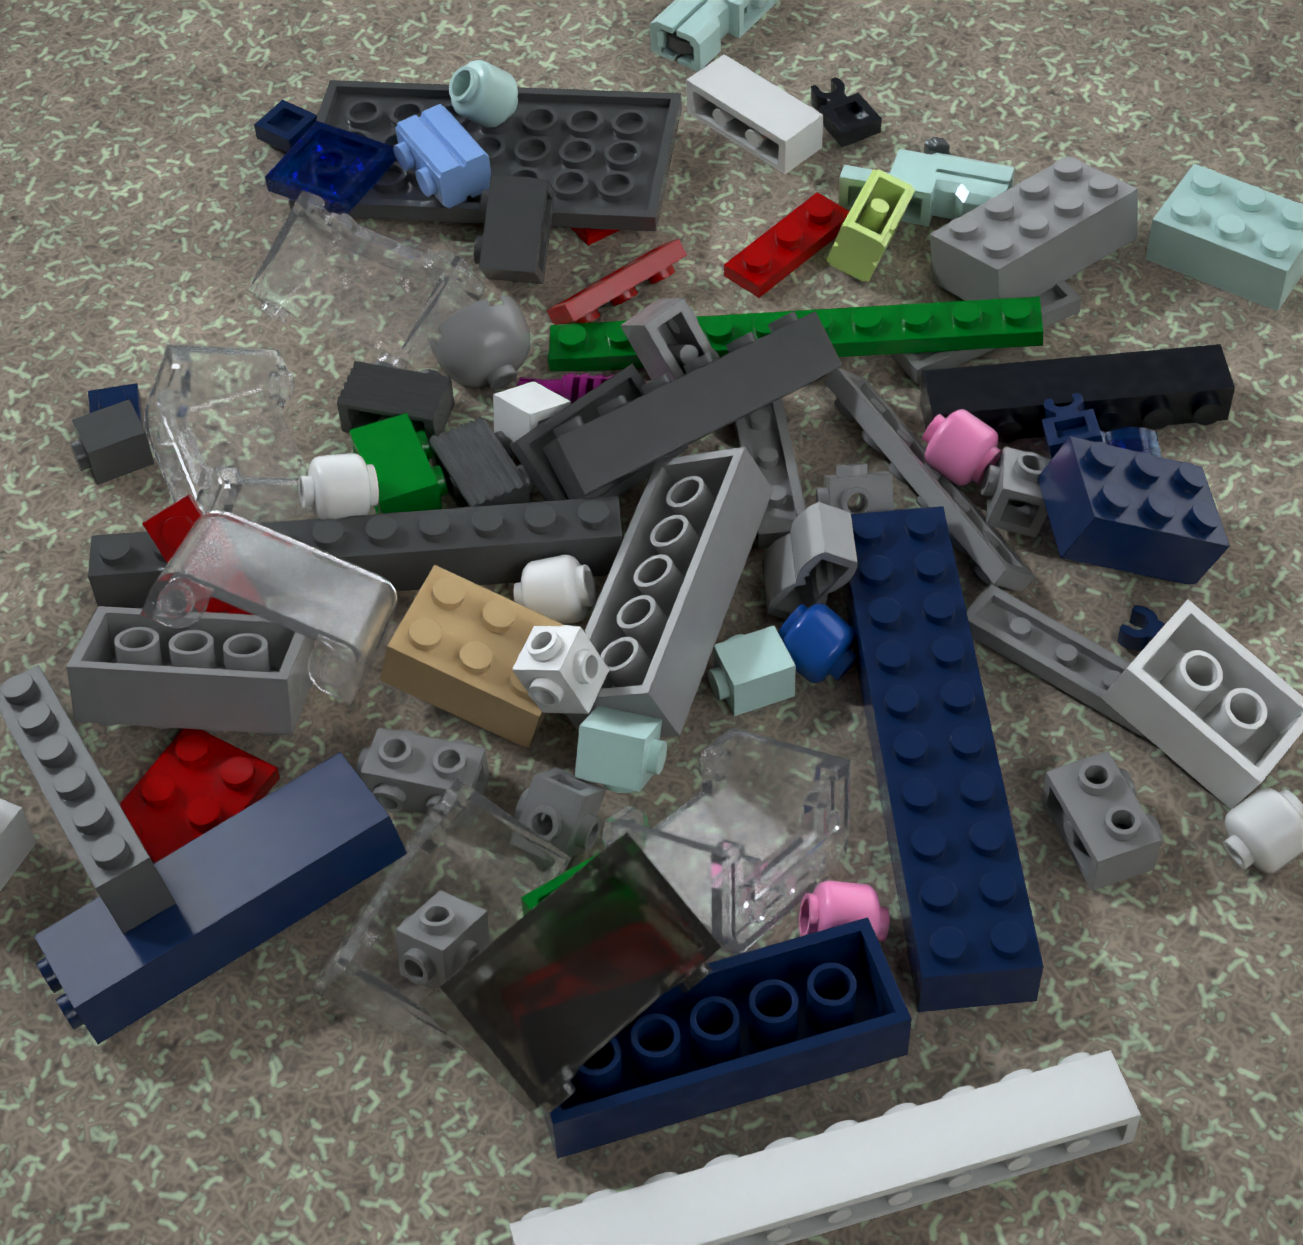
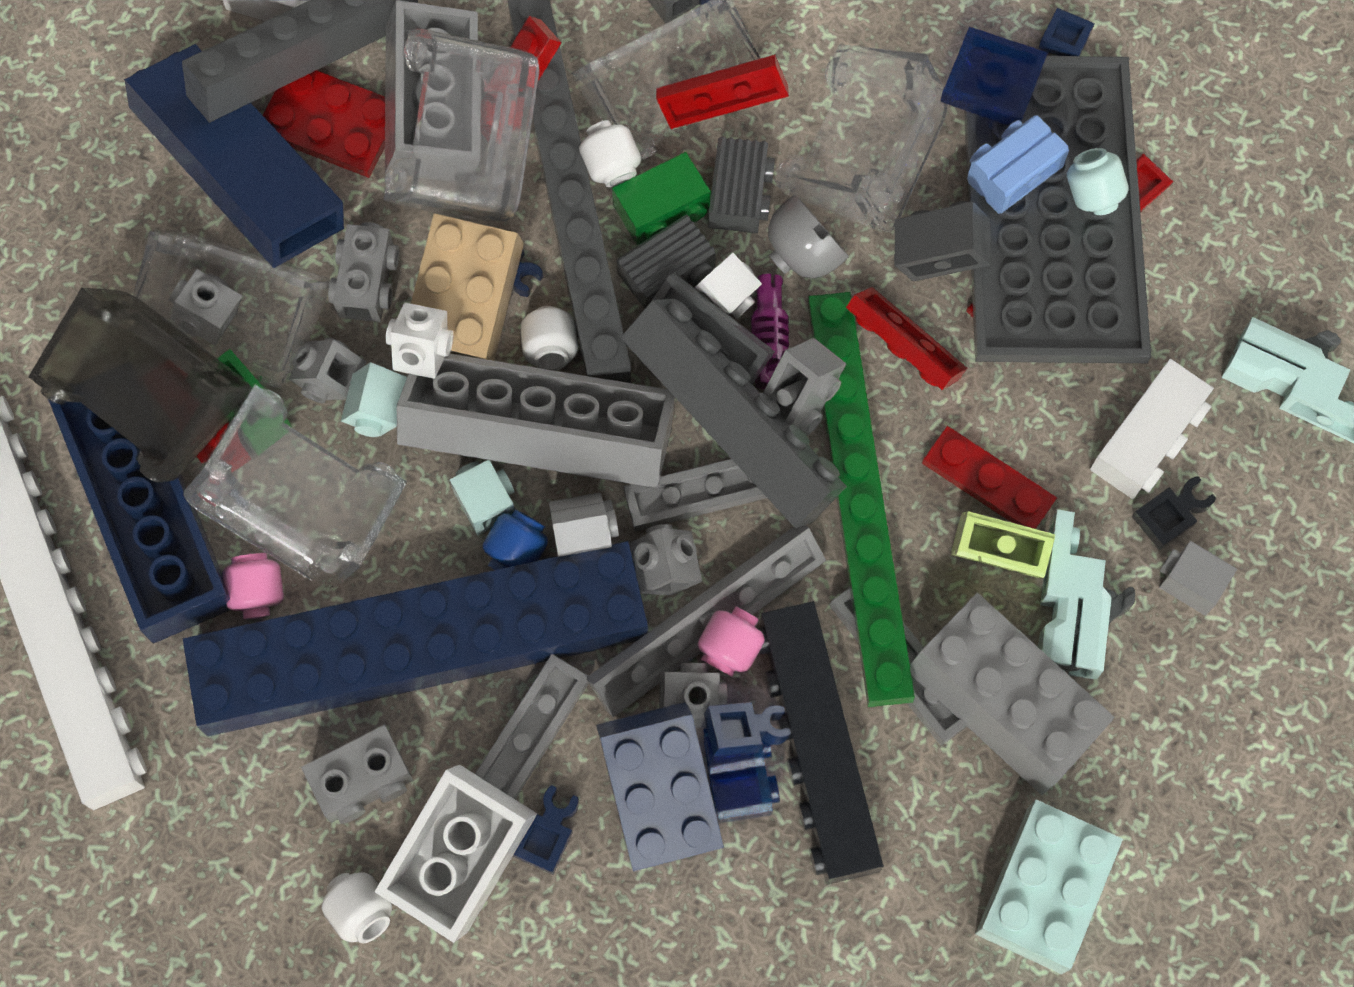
camera: 80 degrees right, 20 degrees up
none -> red plate [656,54,789,129]
none -> light grey brick [1159,541,1237,616]

